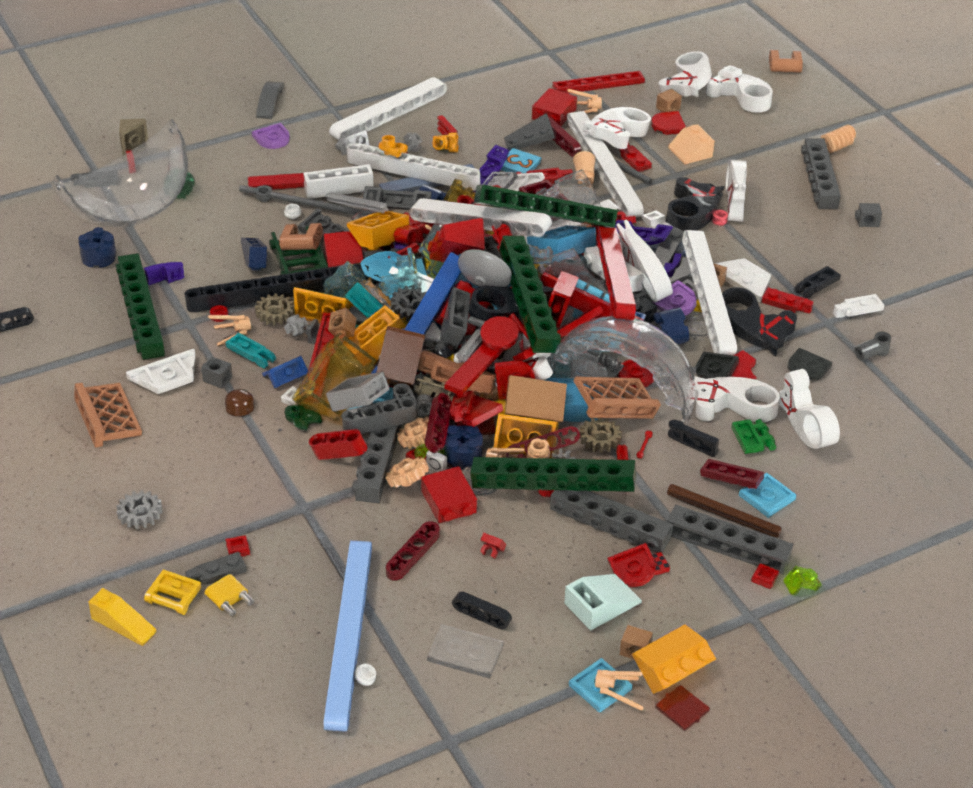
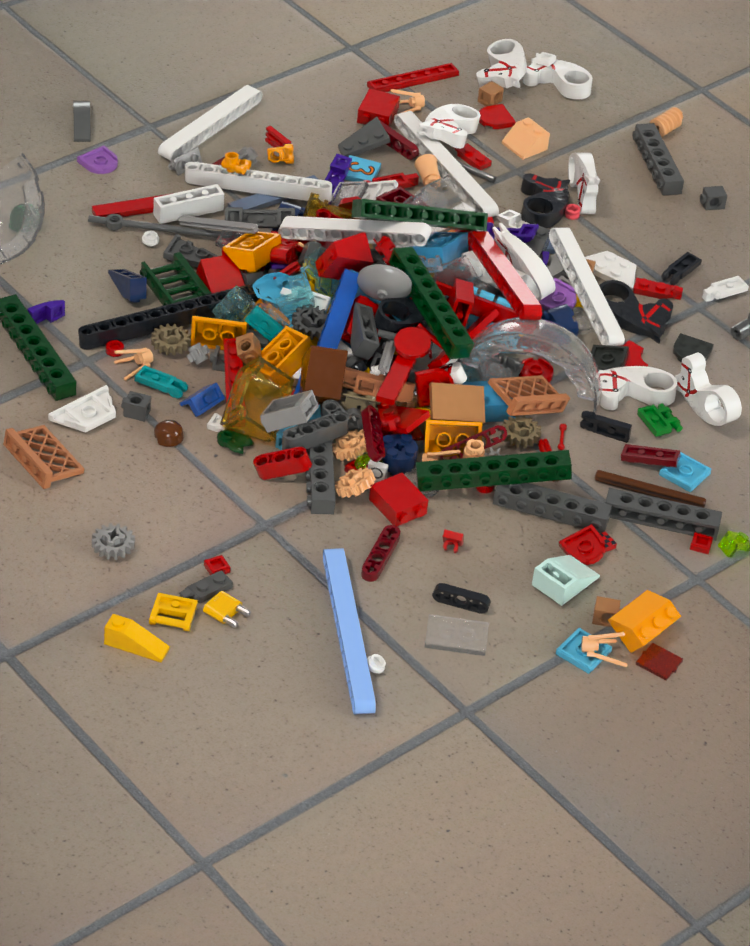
camera: 15 degrees left, 0 degrees up
nougat connector [279,223,323,250] -> none
nougat connector [769,50,803,73] -> none

